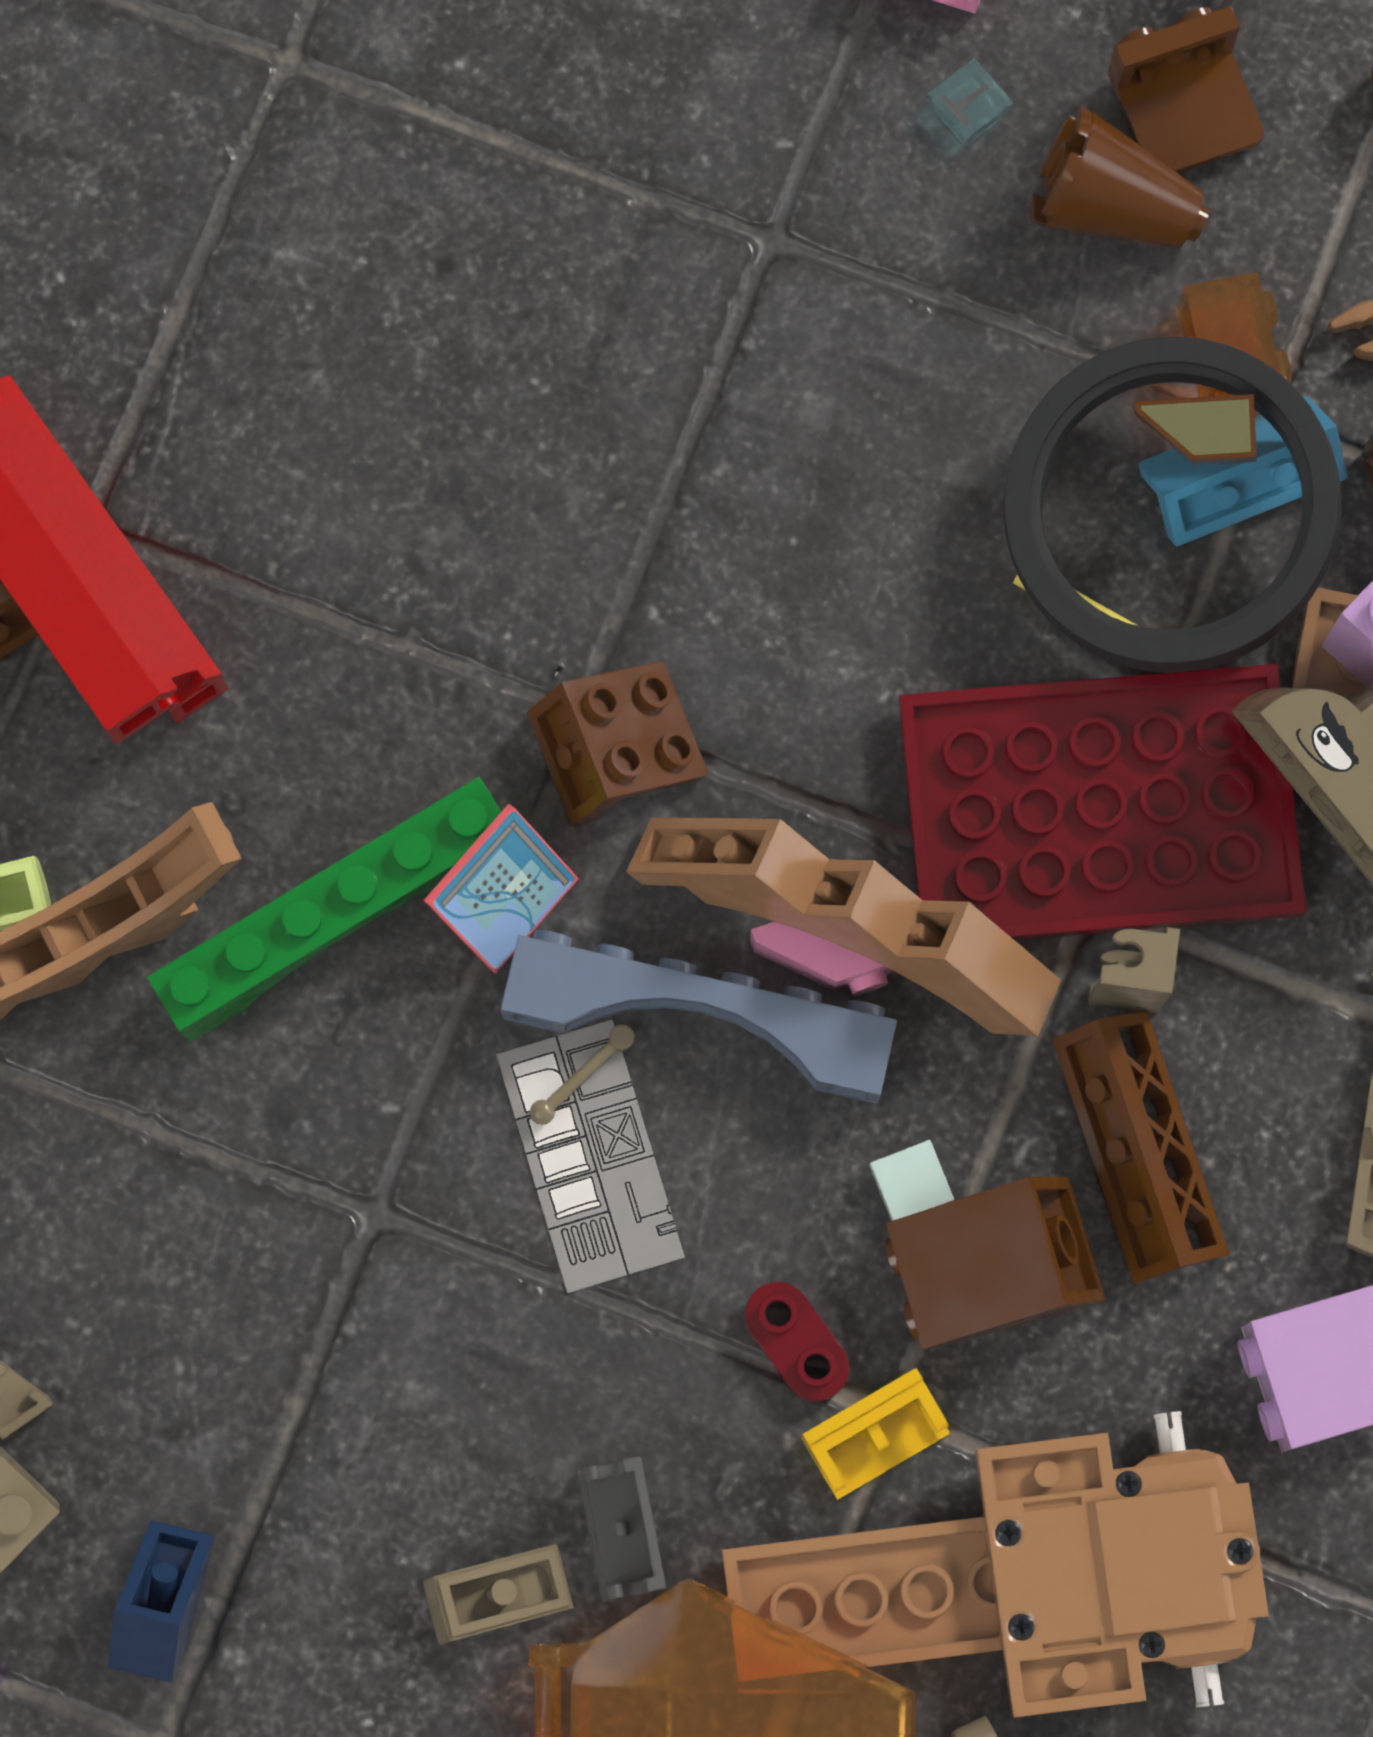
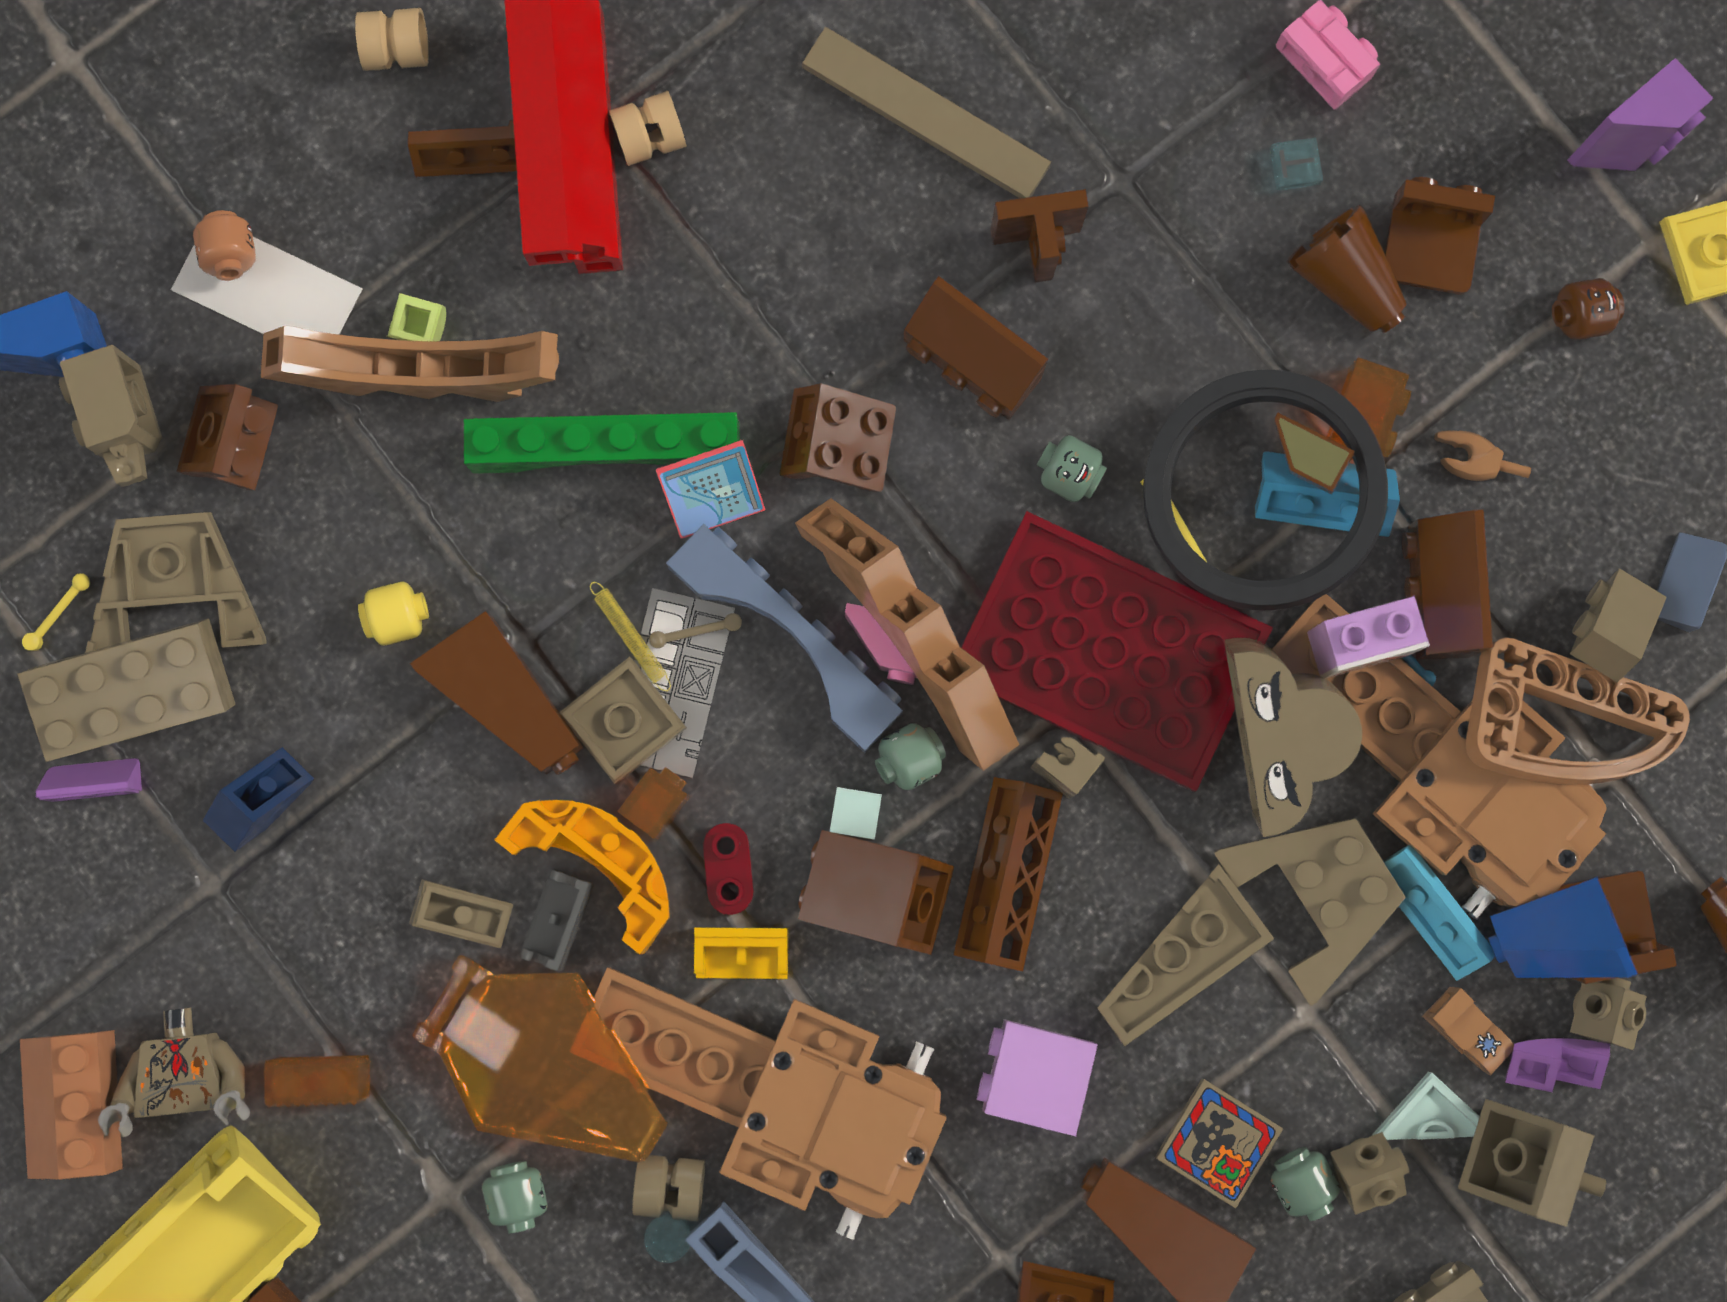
camera: 30 degrees right, 5 degrees up
none -> light yellow head [358,582,429,646]
none -> reddish brown slope [410,611,584,775]
none -> light orange windscreen [495,800,670,954]
none -> dark tan tile [559,657,687,784]
none -> light yellow piece [590,582,671,691]
none -> tan wheel [609,91,687,166]
none -> clear orange brick [617,767,691,840]
none -> dark tan tile [802,27,1051,199]
none -> sand green head [875,723,946,791]
none -> reddish brown slope [904,276,1048,420]
none -> reddish brown bracket [991,189,1089,283]
none -> sand green head [1037,435,1107,502]

